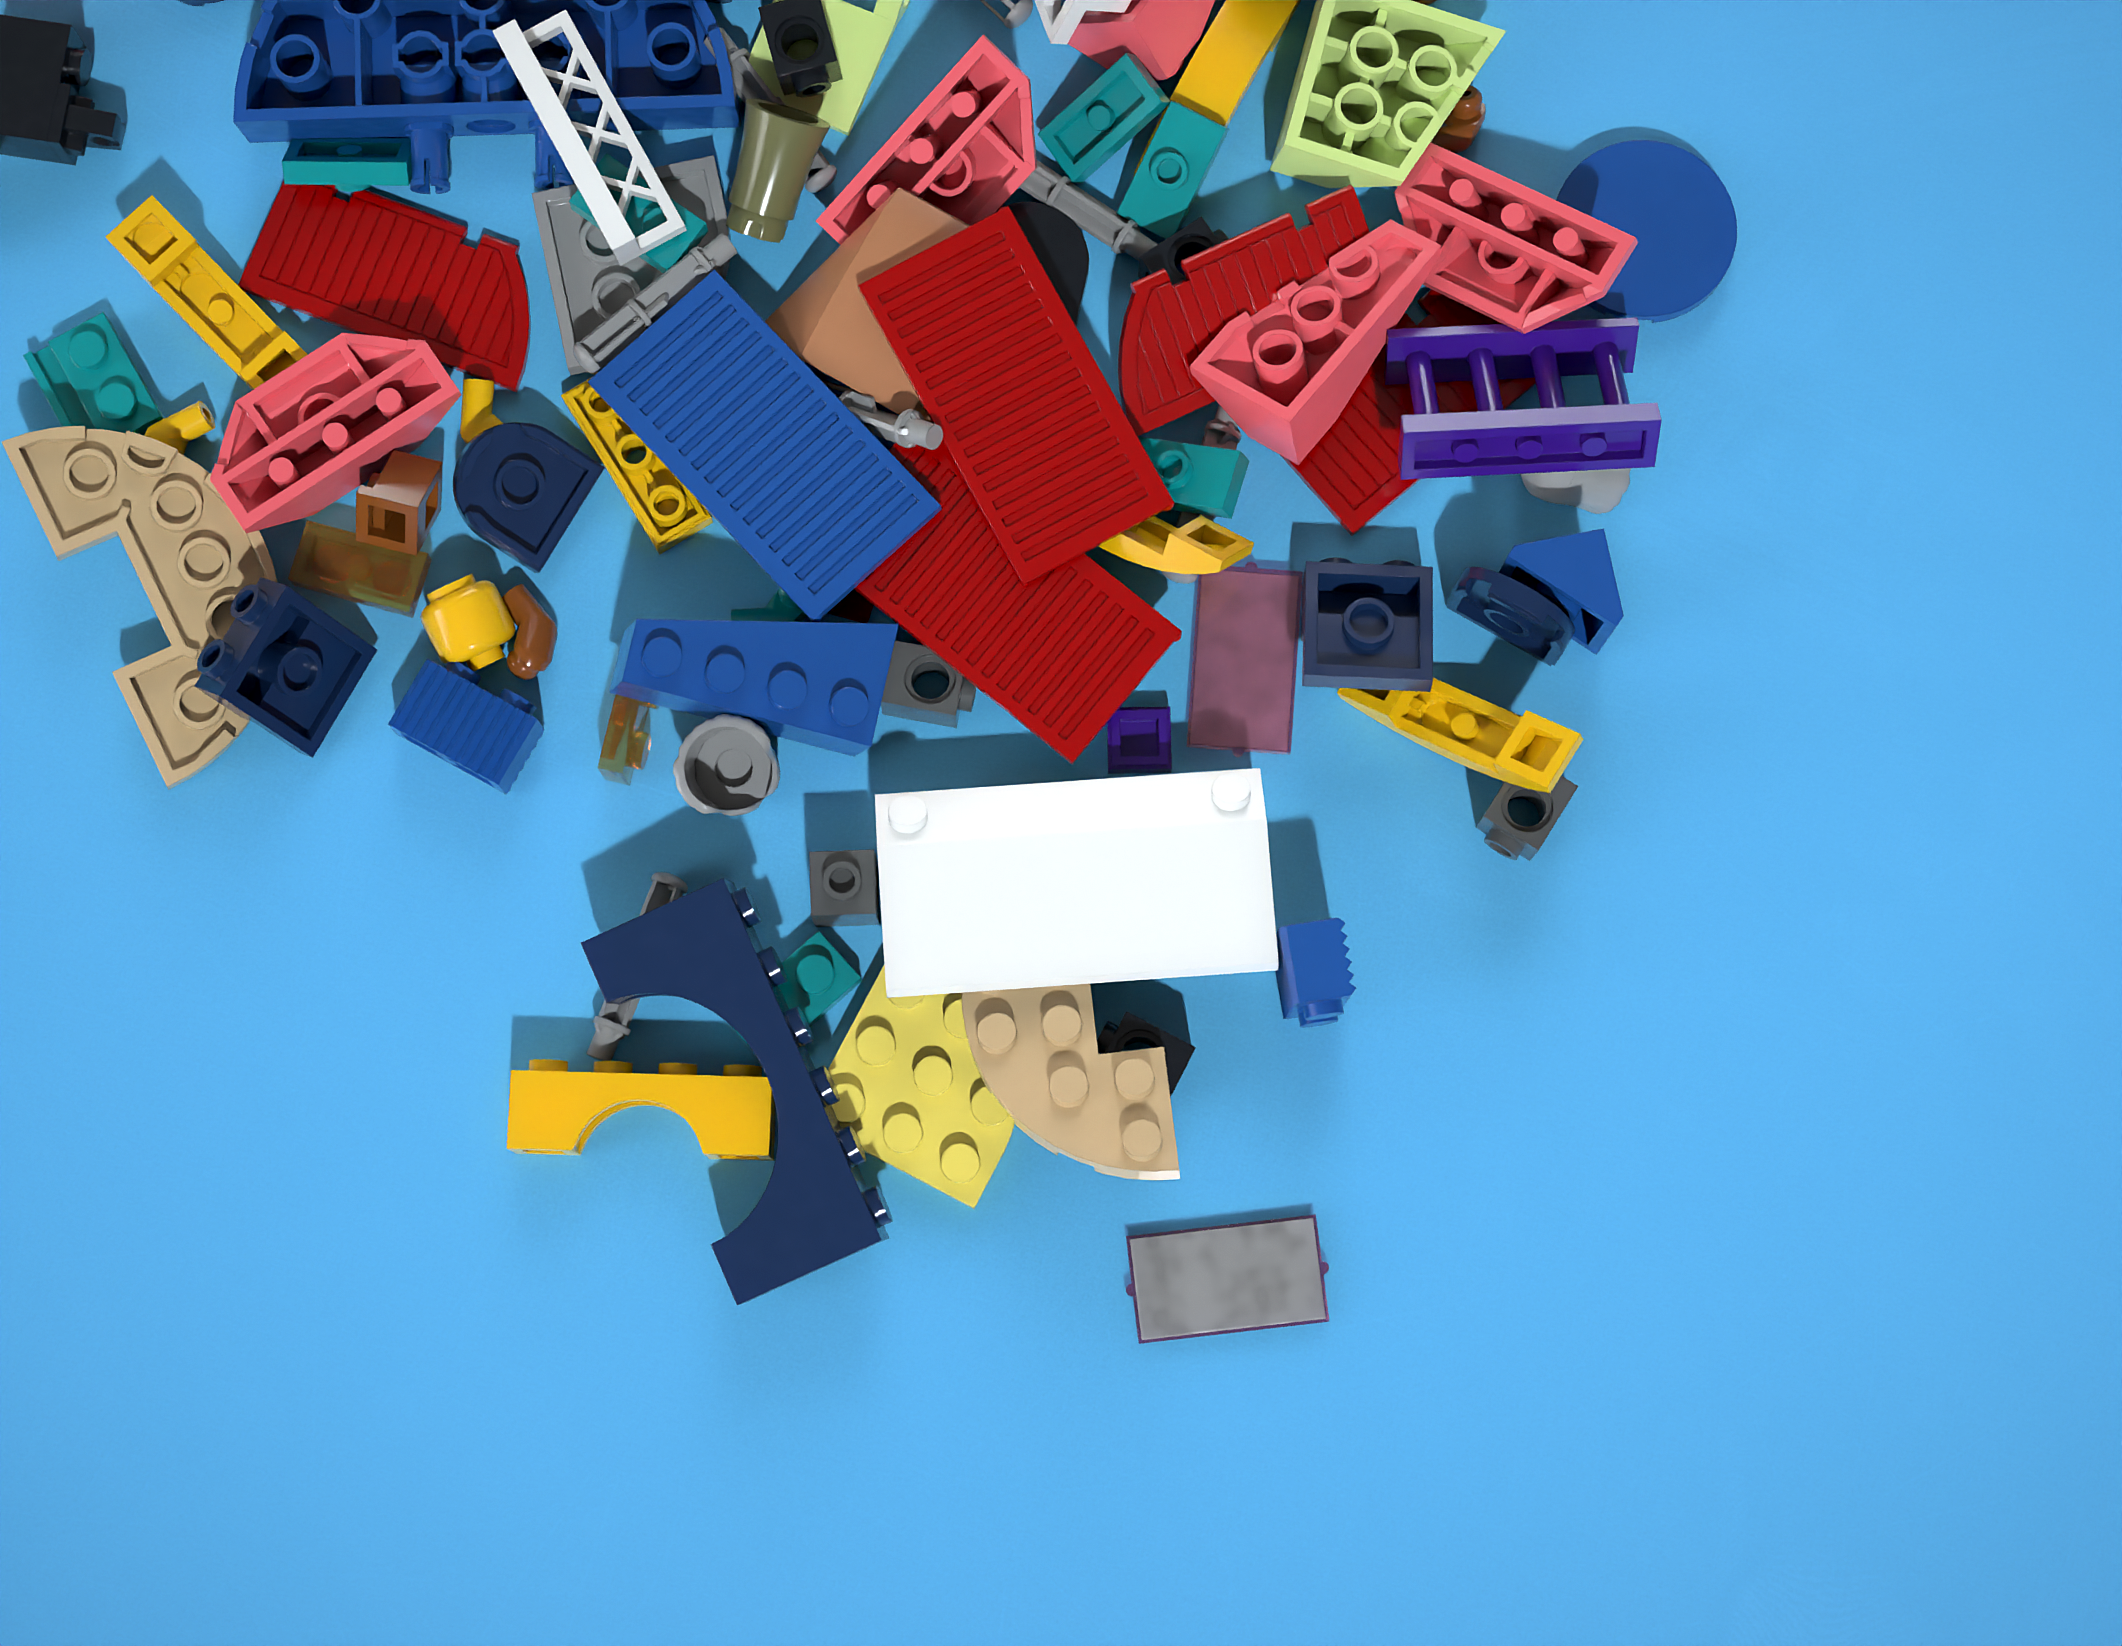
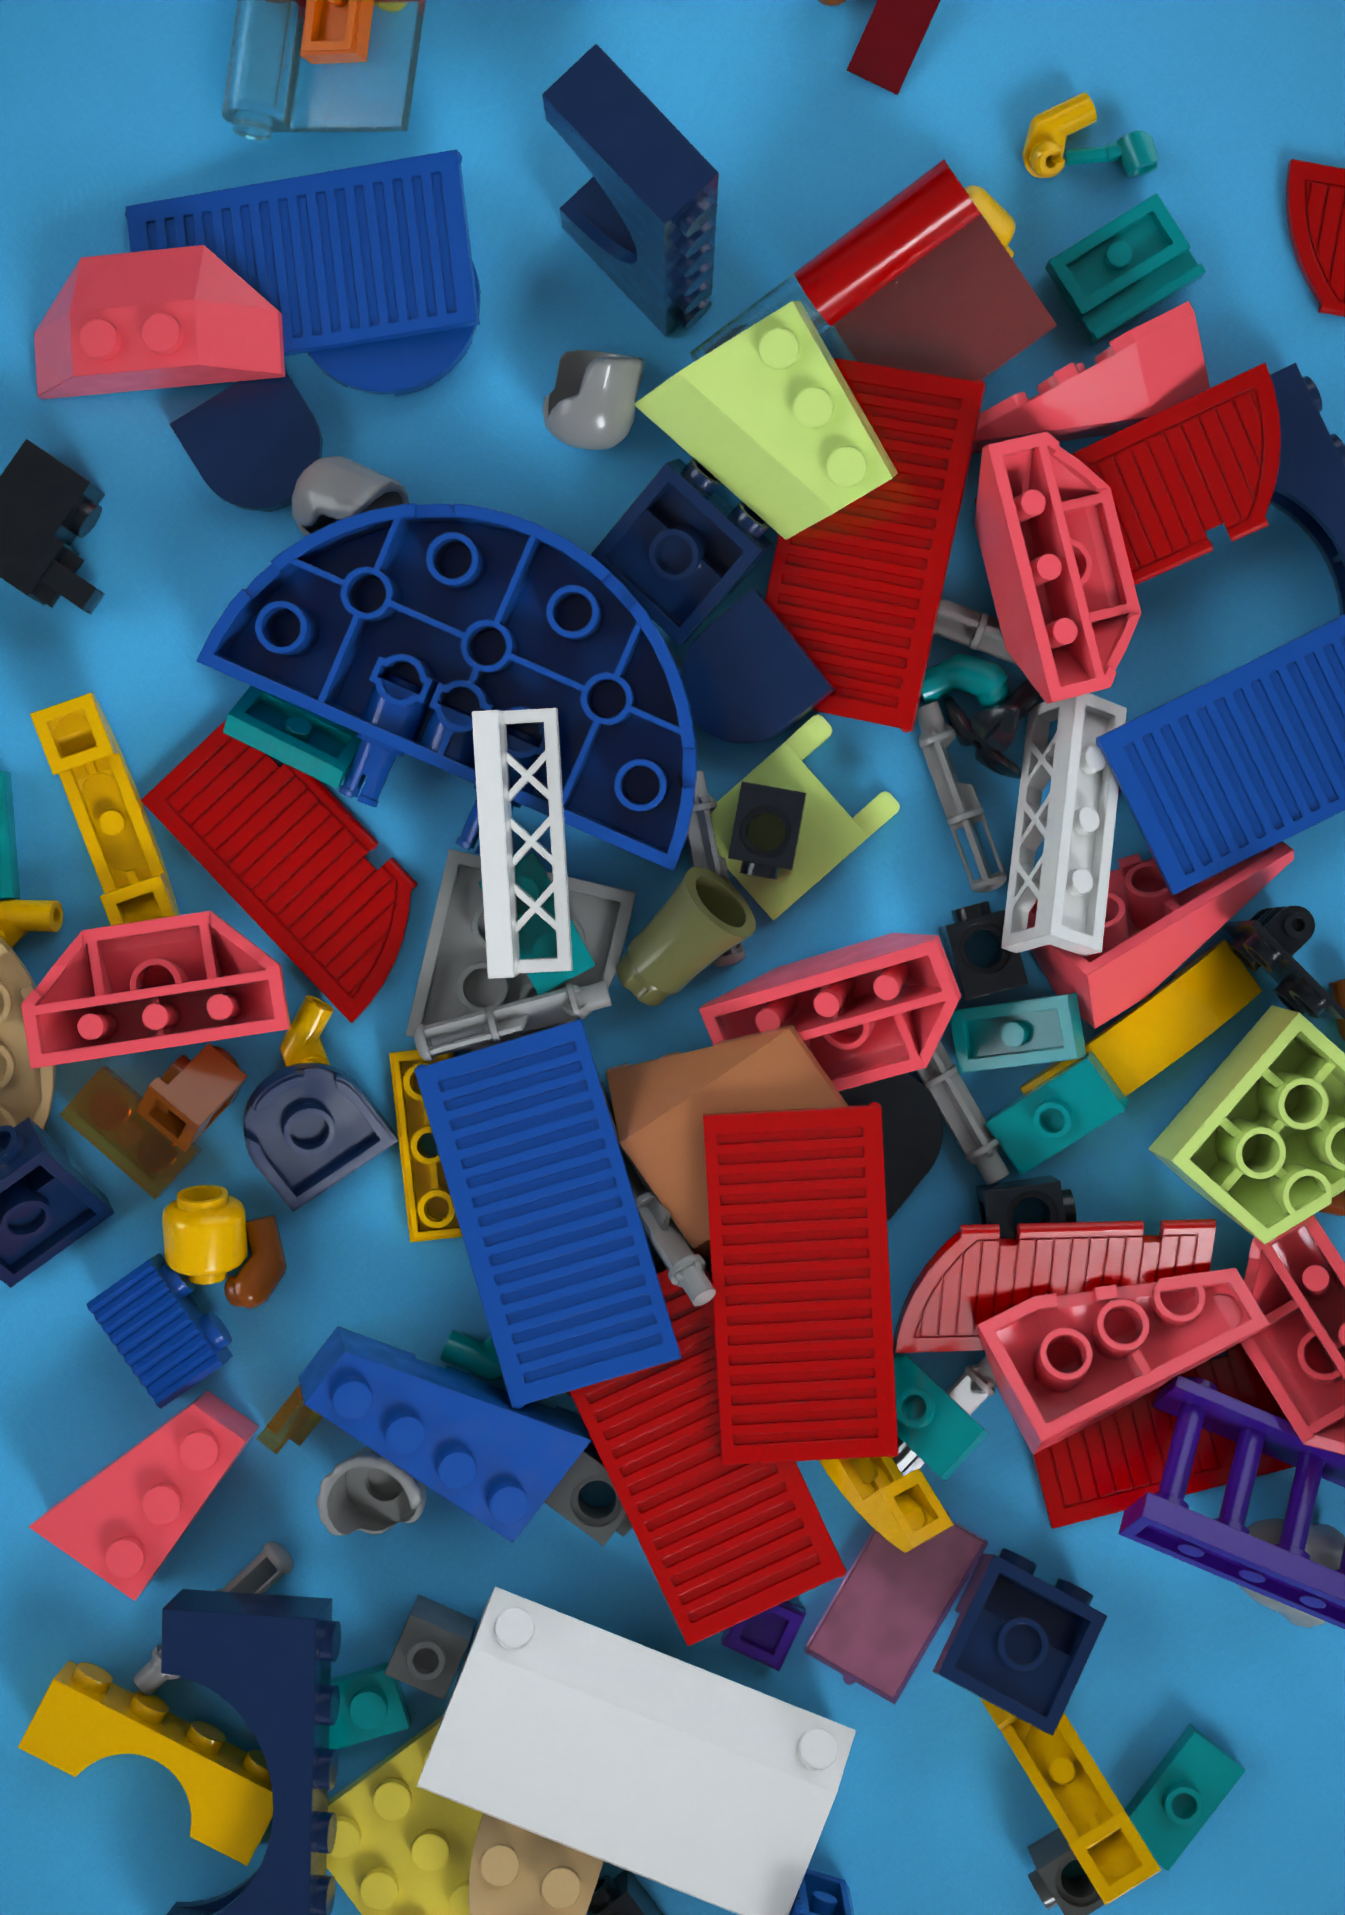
camera: 25 degrees right, 10 degrees up
dark blue tile [1445,567,1575,666] -> none
blue slope [1499,528,1624,655] -> none
none -> coral wedge [29,1391,259,1601]
none -> black brick [939,901,1028,1001]
none -> teal plate [1124,1724,1246,1871]

